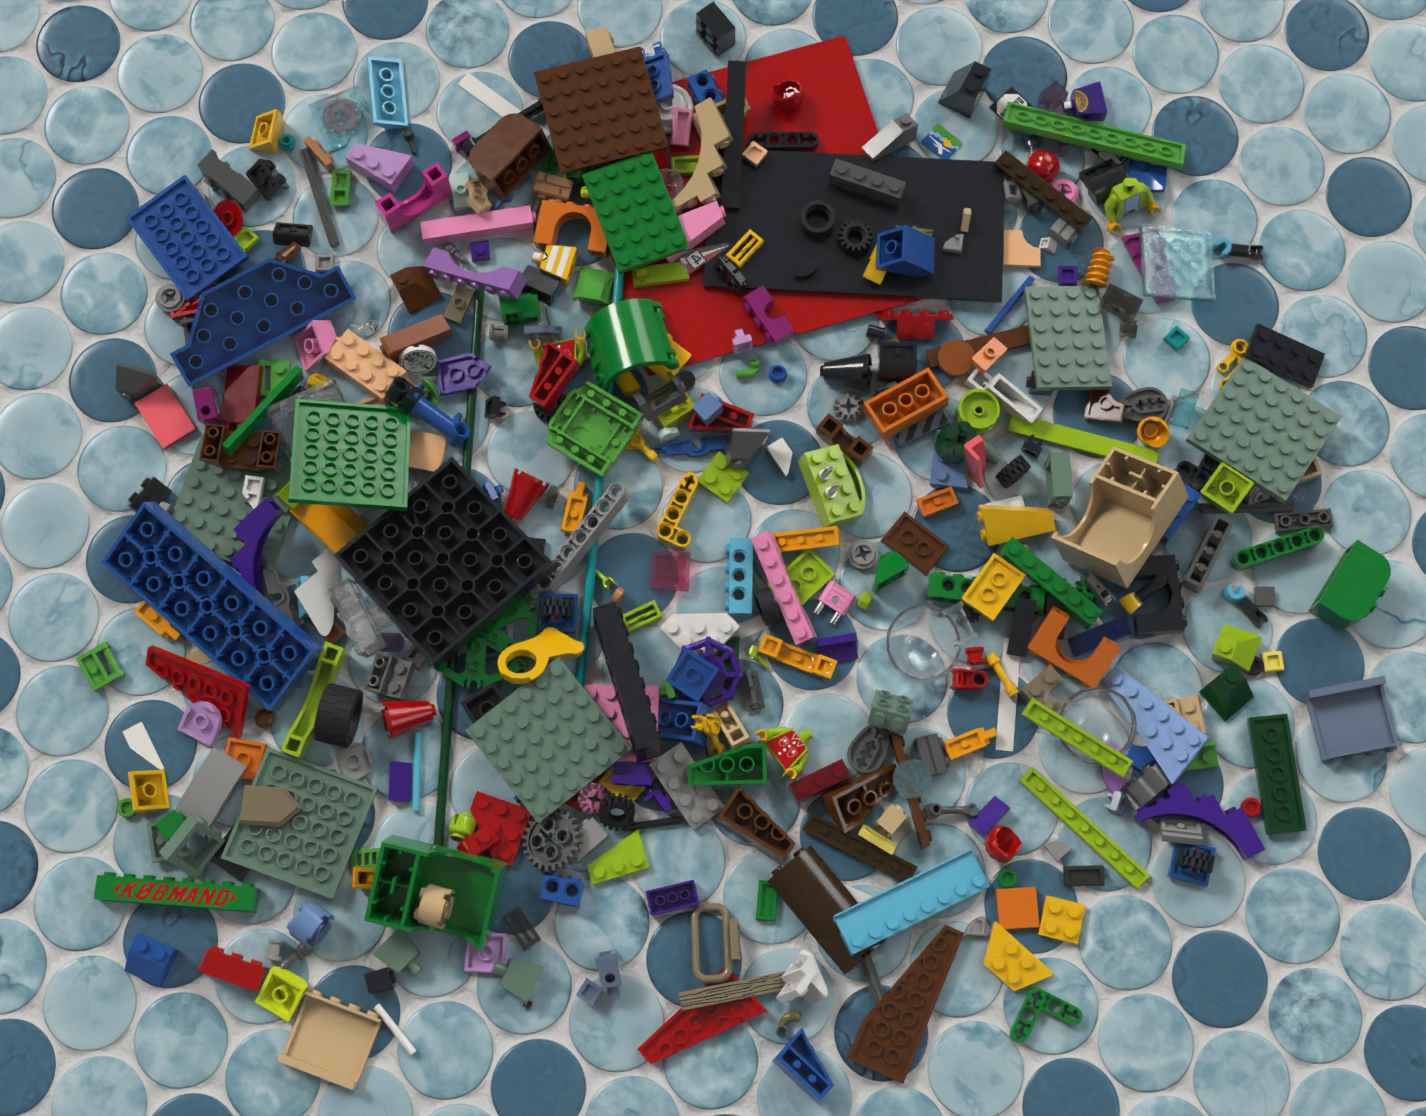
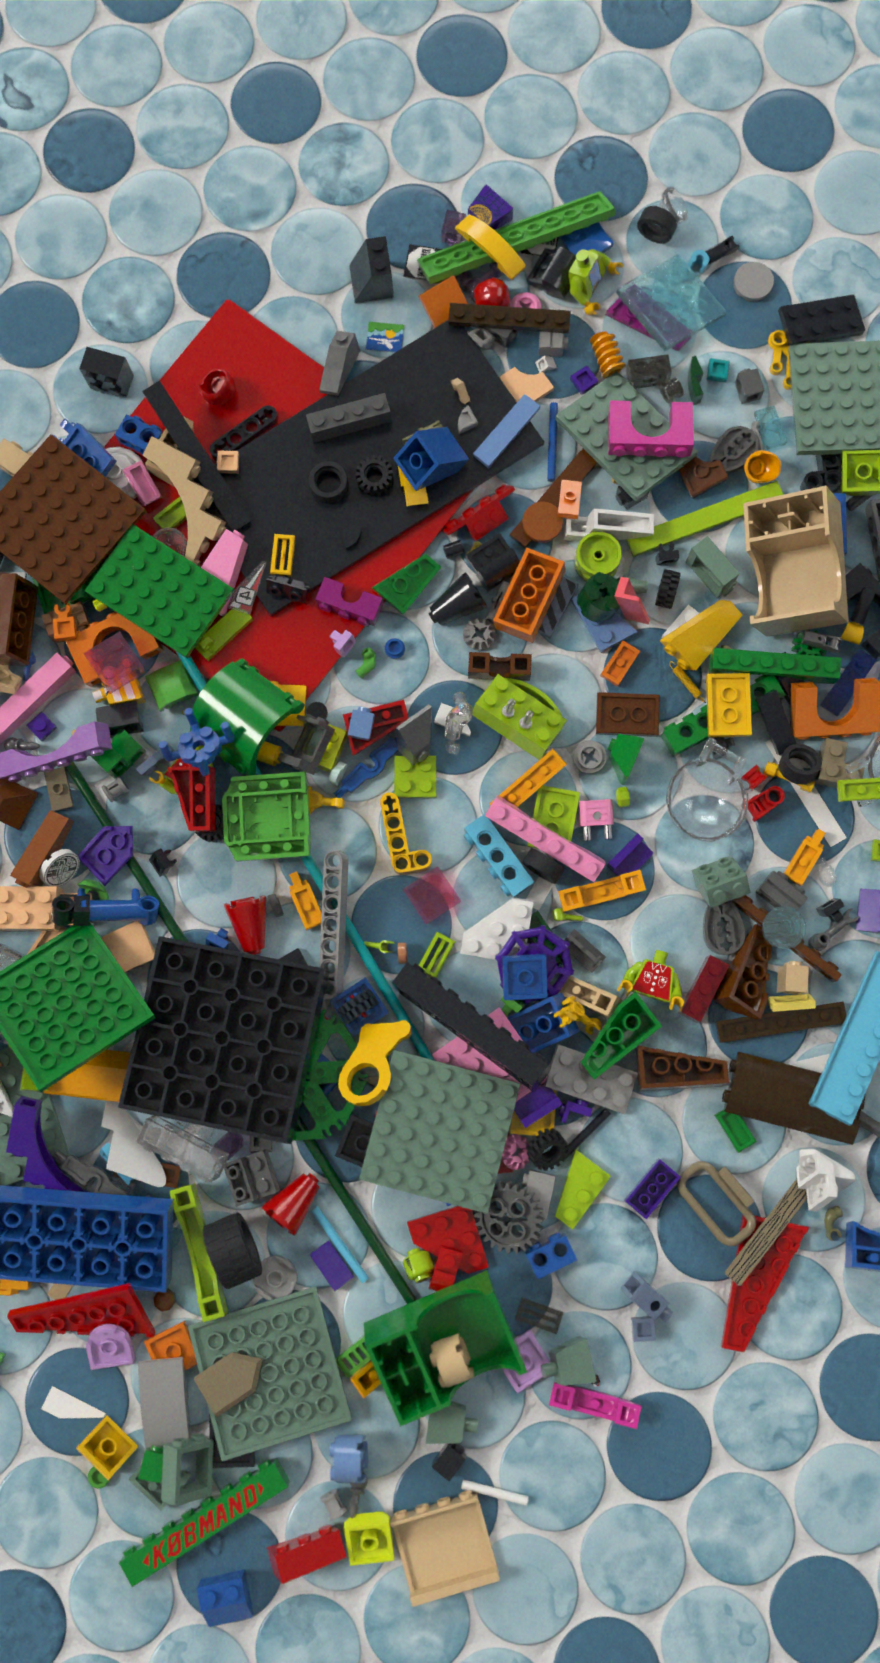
camera: 30 degrees left, 5 degrees up
none -> orange plate [53,603,77,641]
none -> clear pink brick [83,631,145,694]
none -> blue plate [159,708,235,776]
none -> green wing [371,554,441,615]
none -> orange tile [418,275,468,328]
none -> clear arm [444,692,473,755]
none -> yellow slope [455,214,526,281]
none -> medium blue tile [473,394,541,468]
none -> dark pink slope [549,1382,641,1429]
none -> dark pink arch [608,400,694,458]
none -> black tyre [637,206,677,244]
none -> clear piece [660,187,688,224]
none -> yellow piece [669,661,705,703]
none -> dark green slope [688,356,703,405]
none -> light grey tile [733,262,774,302]
none -> dark grey brick [735,368,764,404]
none -> black tyre [779,744,822,785]
none -> black tile [816,898,844,923]

